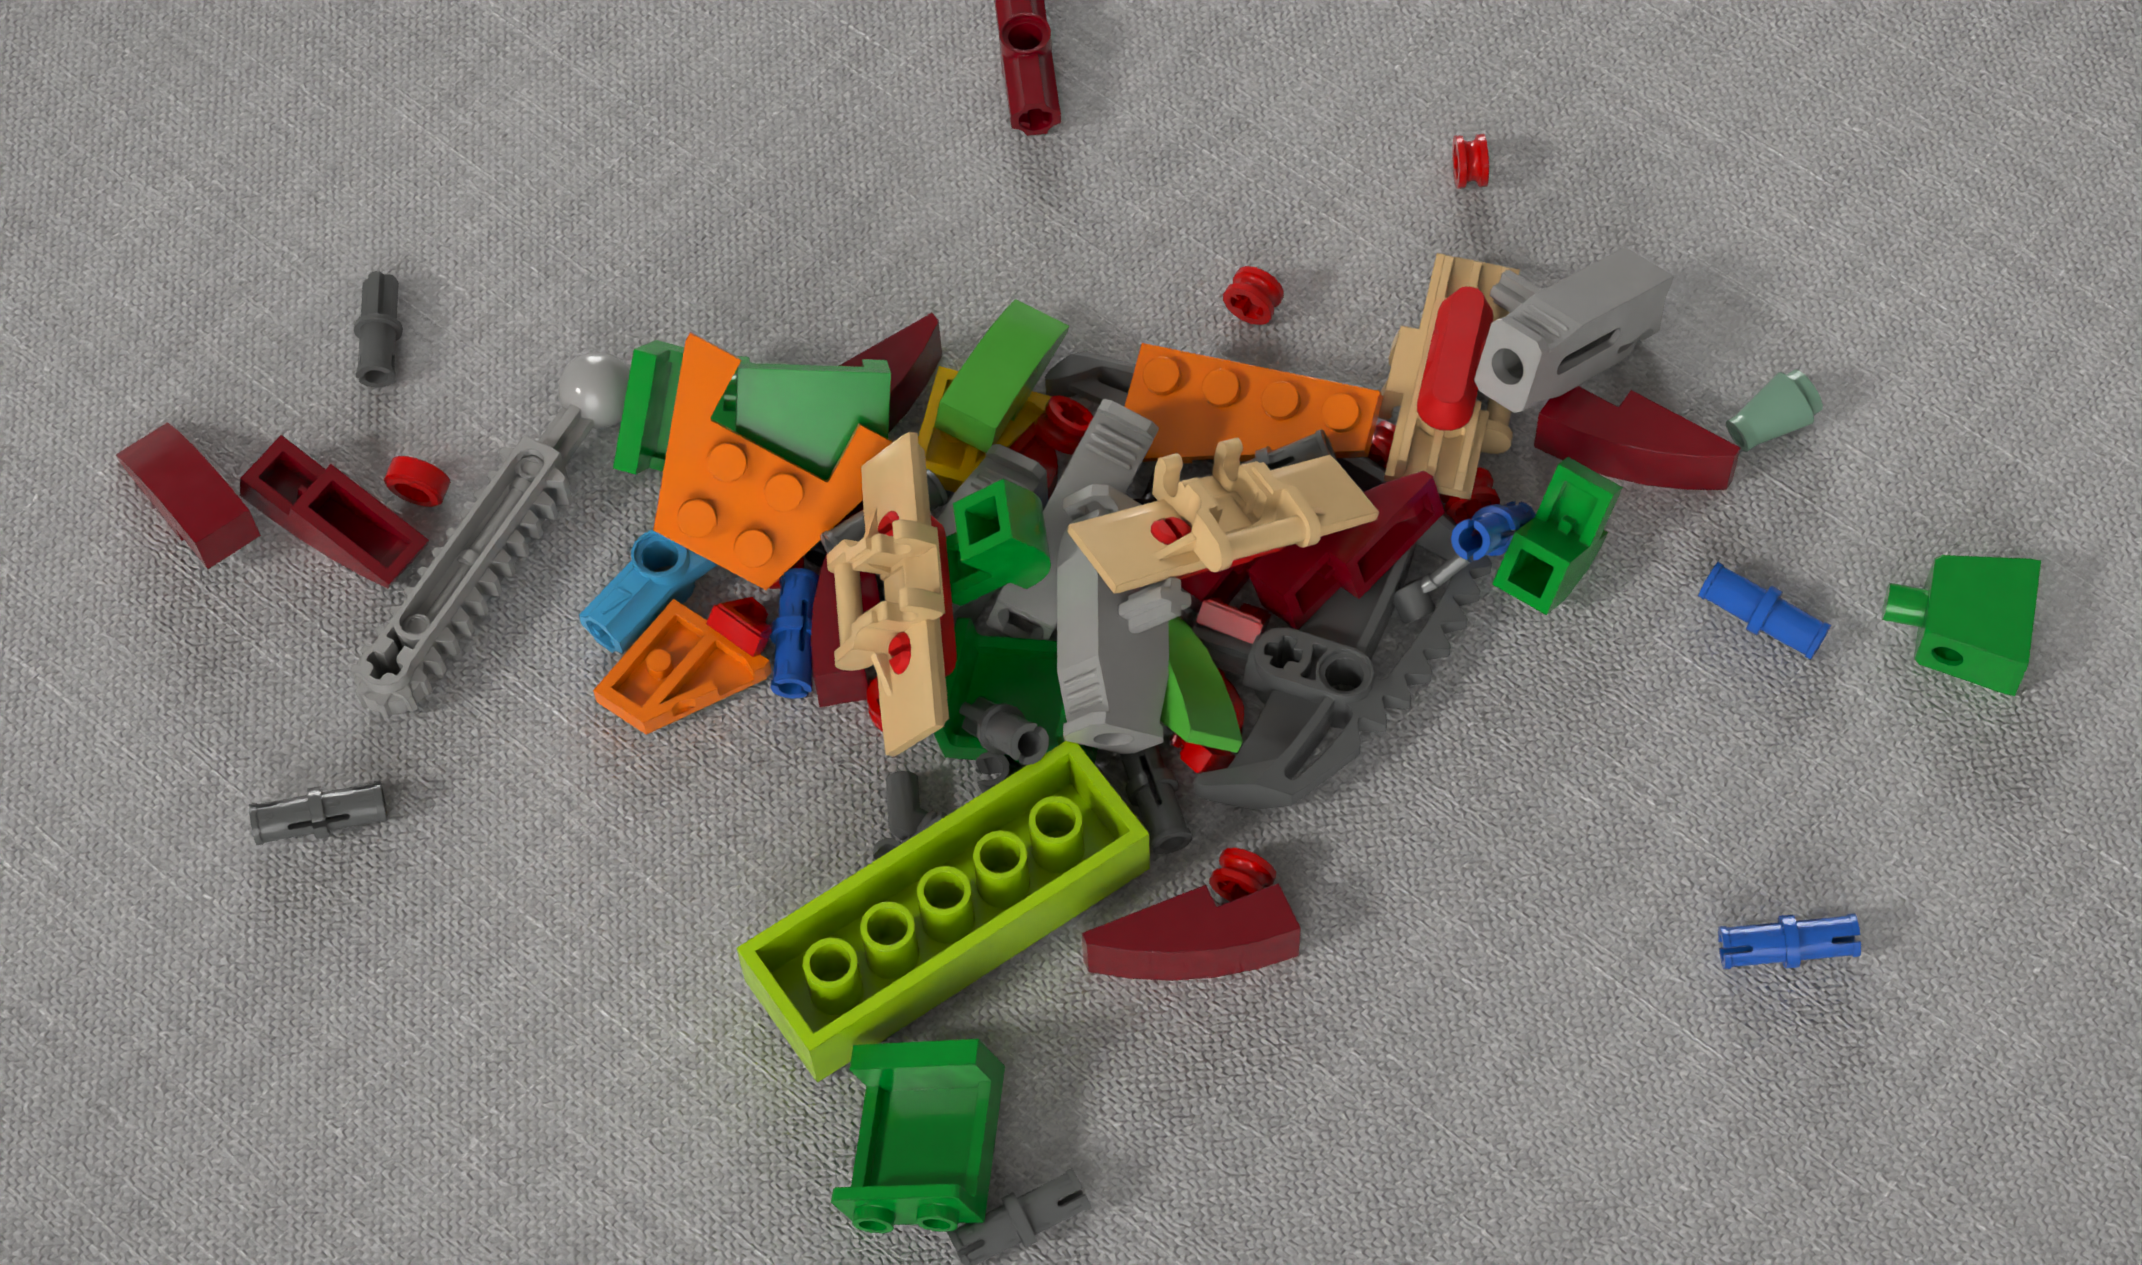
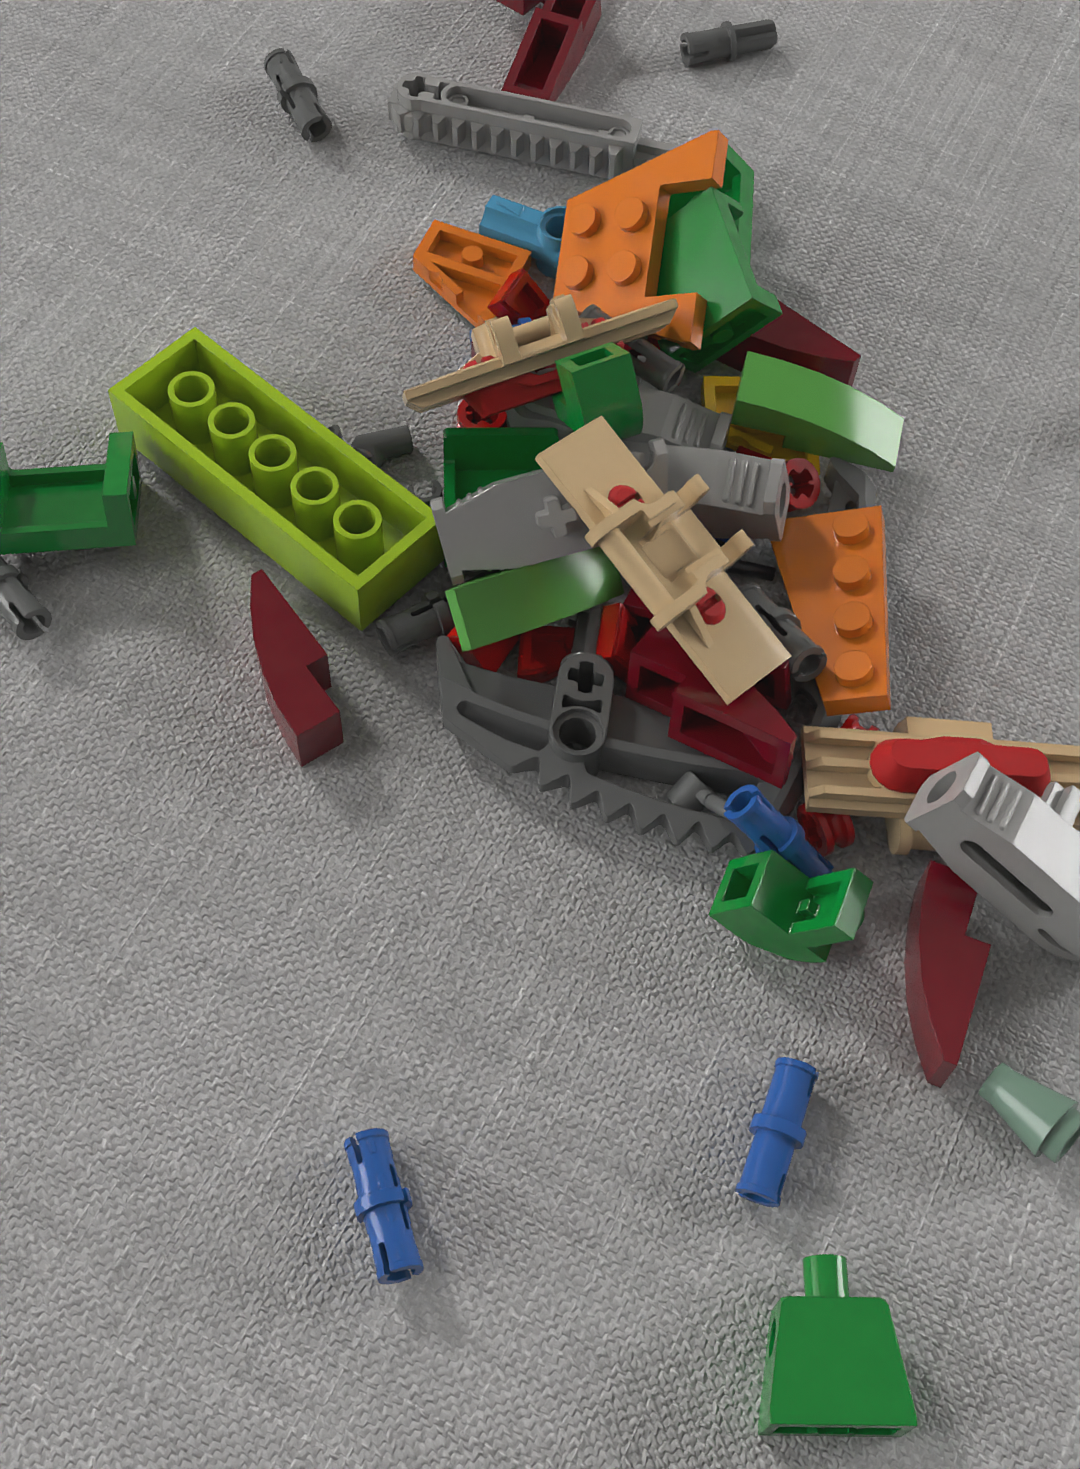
camera: 70 degrees right, 0 degrees up
red tile [384,456,451,507] -> none
dark grey axle [959,696,1049,765] -> none
red bush [1209,847,1277,902] -> none
red bush [1223,266,1284,325] -> none

